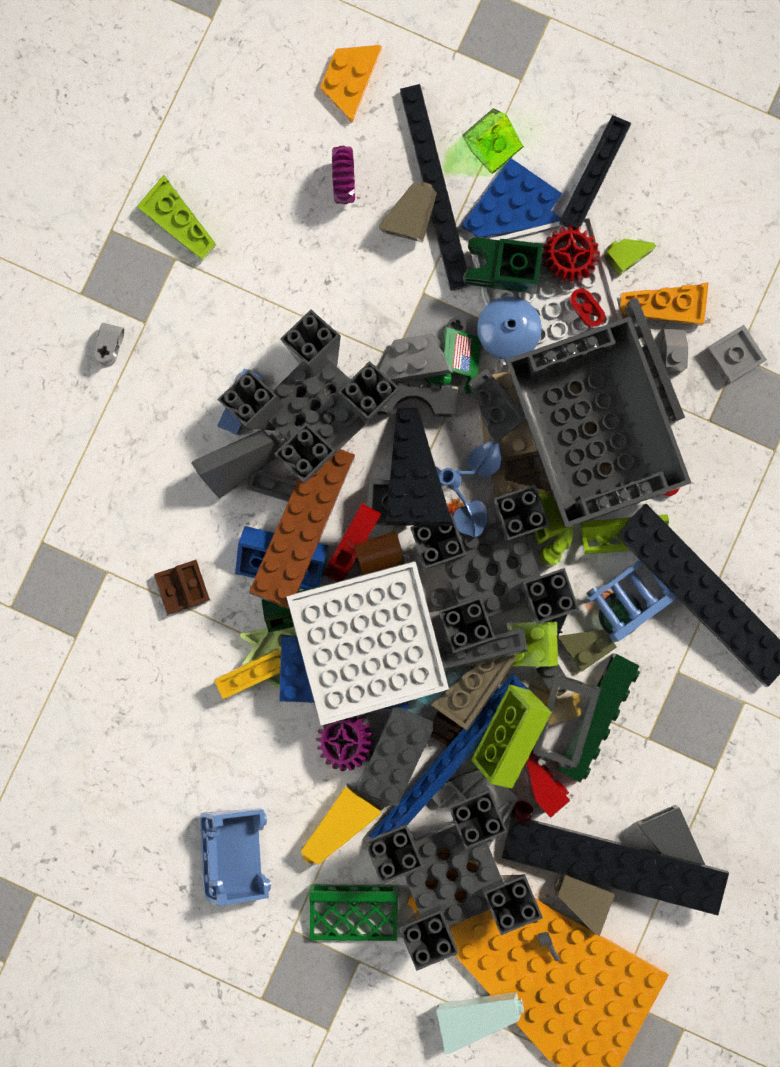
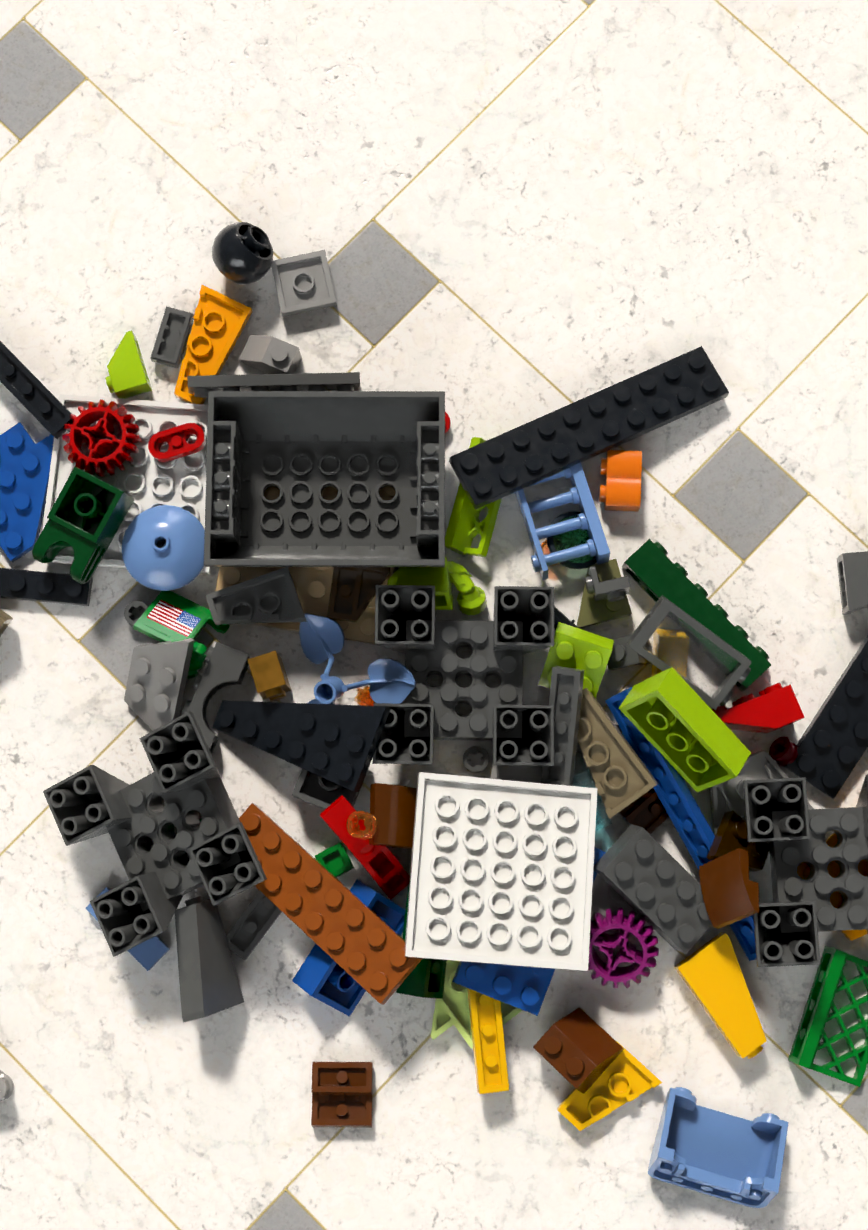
camera: 65 degrees left, 5 degrees down
none -> dark grey plate [150,306,194,369]
none -> black wheel [212,222,273,284]
none -> pearl gold brick [247,650,292,702]
none -> green tile [315,842,355,878]
none -> clear orange bush [346,811,378,840]
none -> reddish brown slope [533,1007,624,1094]
none -> yellow wing [557,1041,662,1131]
none -> dark grey bracket [584,566,630,602]
none -> orange brick [599,450,642,512]
none -> reddish brown slope [699,848,759,929]
none -> dark brown wing [707,810,769,872]

